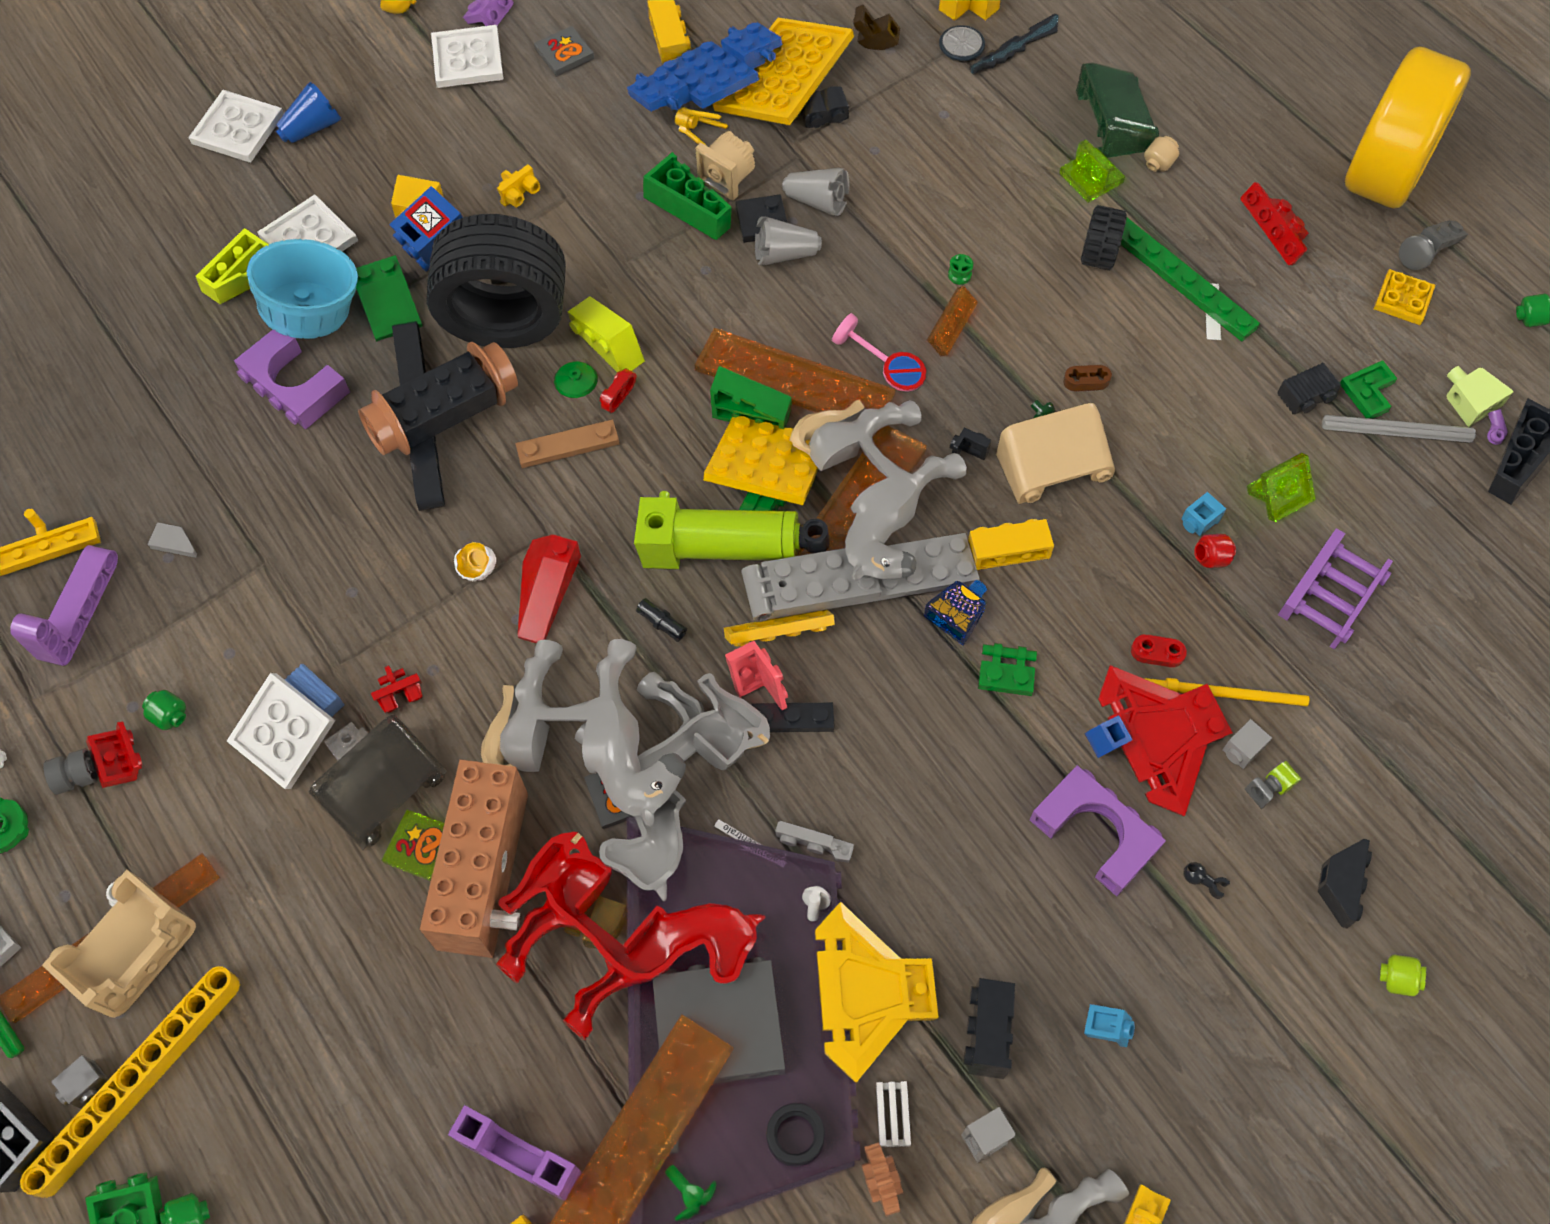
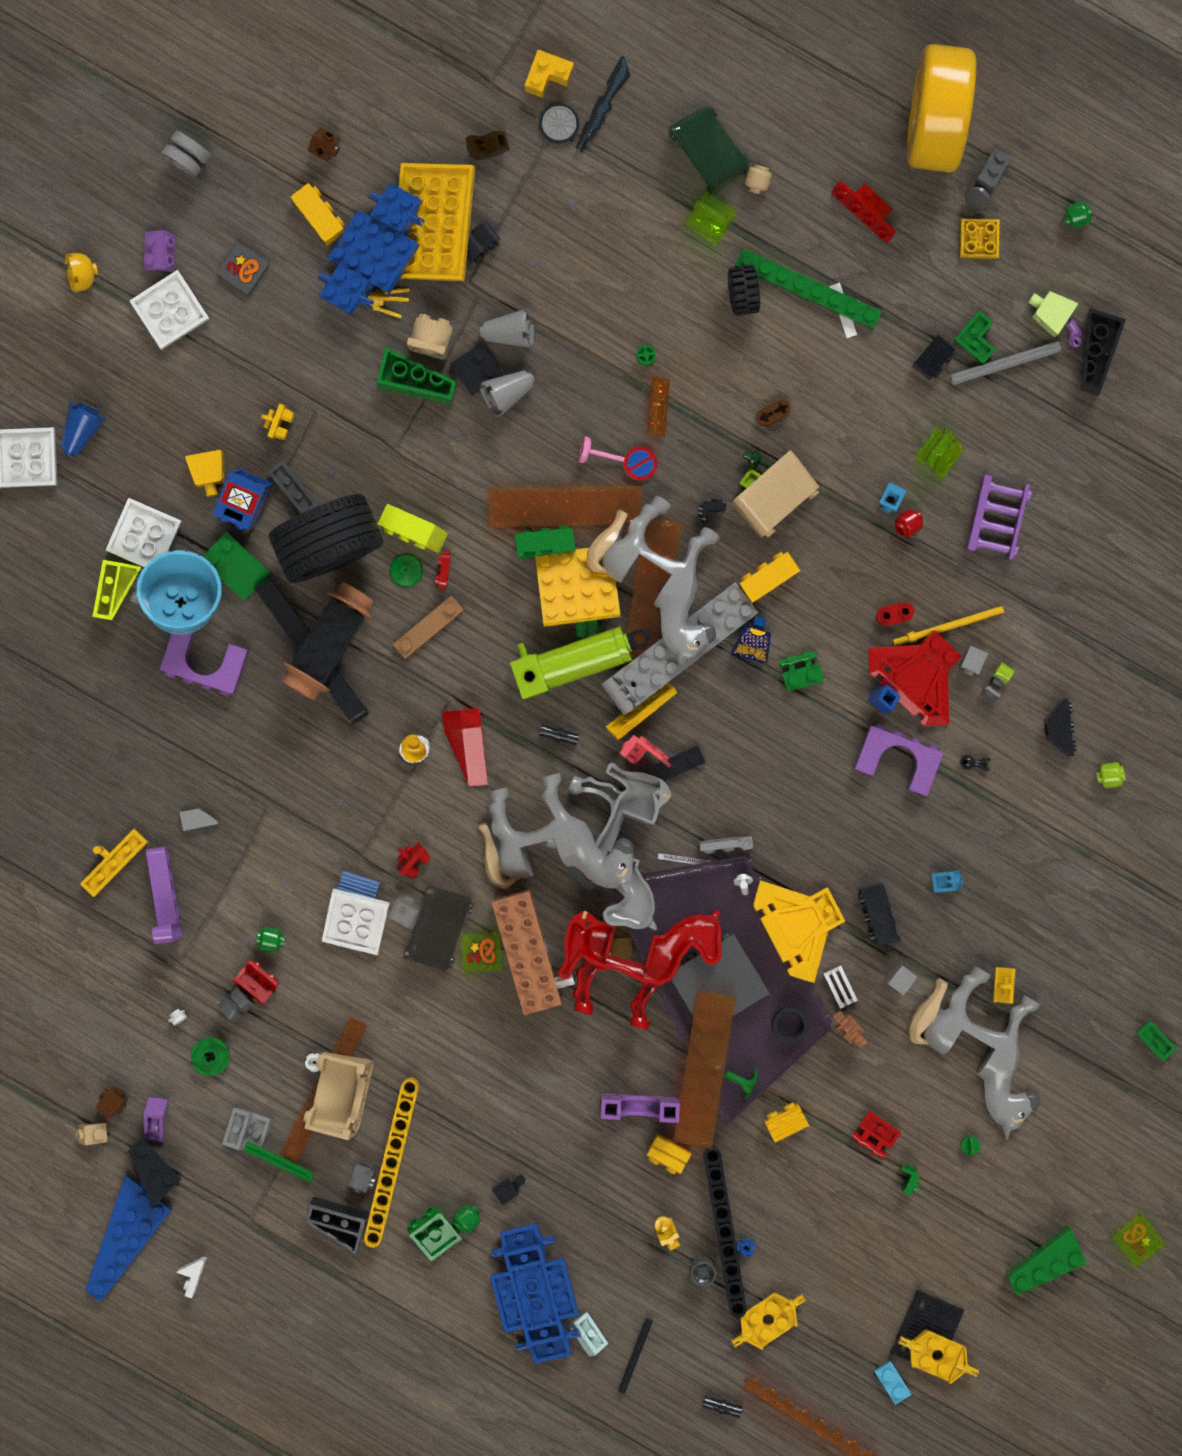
camera: 25 degrees left, 25 degrees up
none -> black plate [492,1174,526,1205]

